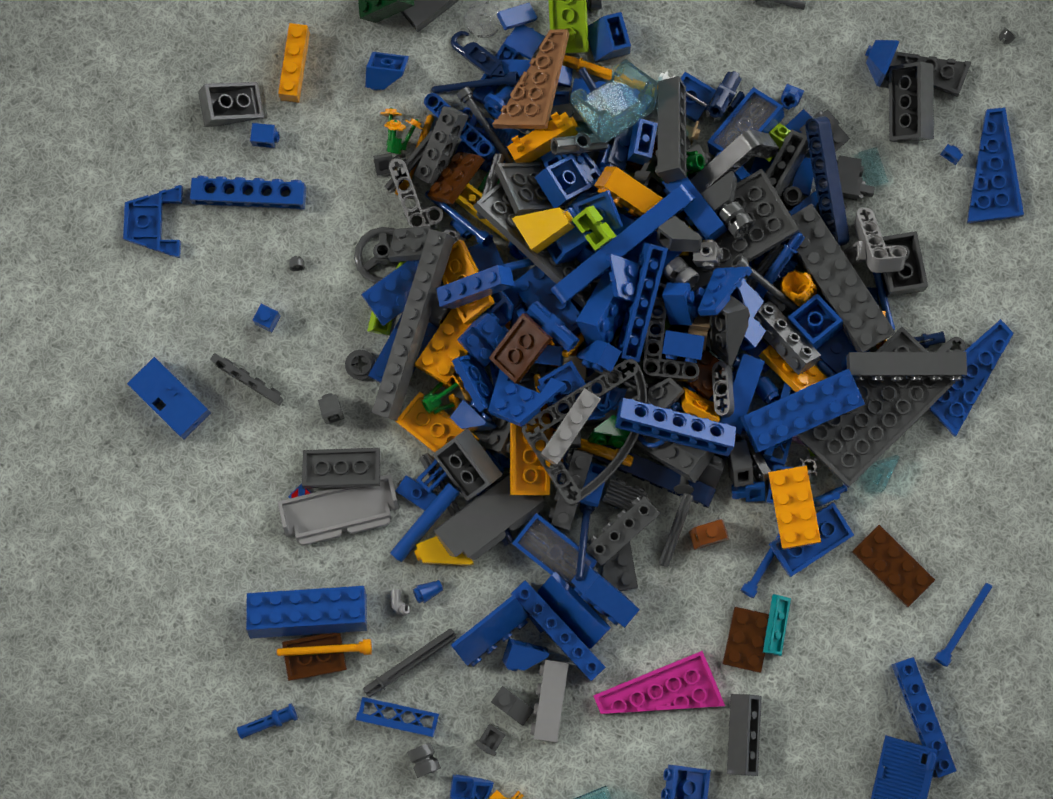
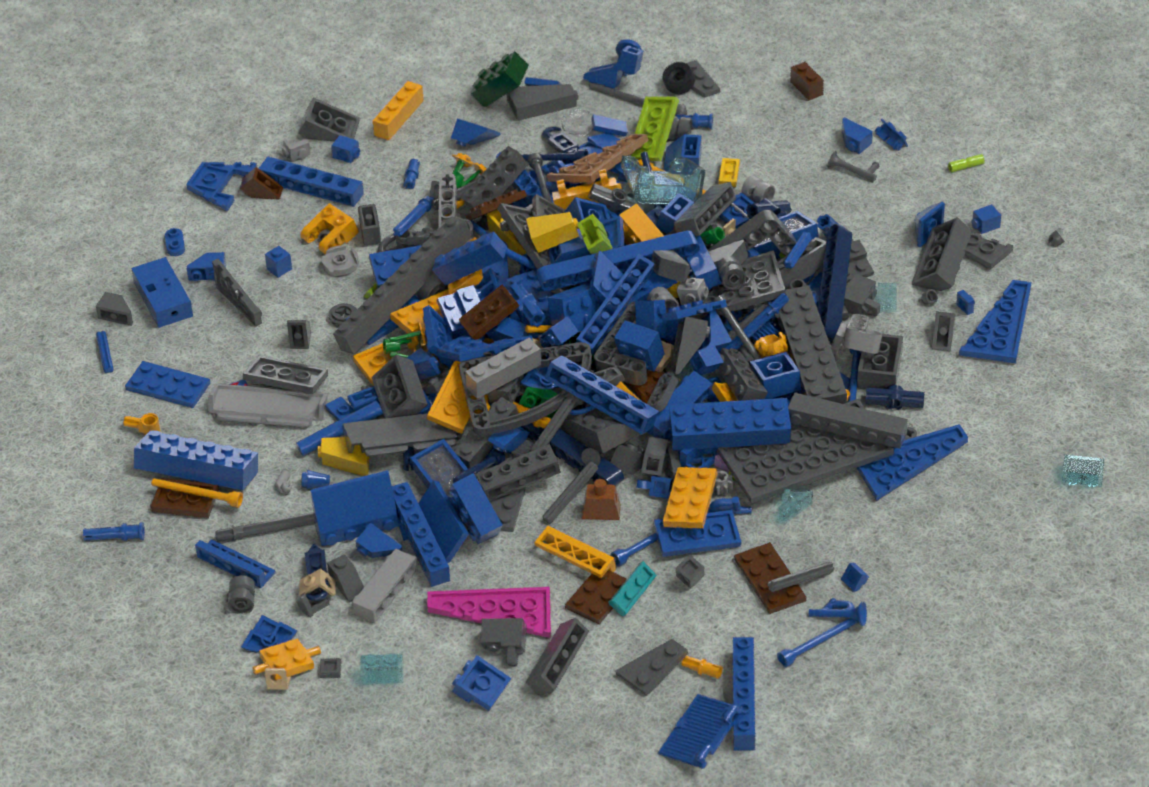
camera: 20 degrees right, 35 degrees down
none -> dark grey slope [96,292,133,326]
none -> blue axle [96,331,114,373]
none -> light orange axle [123,413,160,436]
none -> blue plate [125,361,211,408]
none -> blue plate [165,228,185,256]
none -> blue slope [186,252,226,281]
none -> reddish brown slope [240,167,283,200]
none -> light grey bracket [282,139,311,162]
none -> tan bracket [299,568,336,596]
none -> light orange brick [300,203,359,255]
none -> dark blue plate [305,544,329,601]
none -> light grey plate [322,246,359,276]
none -> dark grey brick [358,204,381,246]
none -> blue axle [393,196,434,237]
none -> blue pin [403,158,420,189]
none -> dark grey hinge [481,618,527,666]
none -> dark grey axle [531,393,579,451]
none -> light orange fence [534,526,616,578]
none -> dark grey wing [615,639,689,696]
none -> dark grey brick [675,554,705,588]
none -> light orange axle [681,656,723,679]
none -> yellow plate [719,158,740,187]
none -> light grey wheel [741,175,775,203]
none -> dark grey axle [768,561,835,592]
none -> blue axle [784,232,812,269]
none -> blue piece [809,598,867,626]
none -> blue tile [841,563,869,591]
none -> dark blue piece [865,385,925,410]
none -> dark grey hinge [921,289,938,305]
none -> dark grey slope [932,311,956,351]
none -> blue brick [971,204,1001,234]

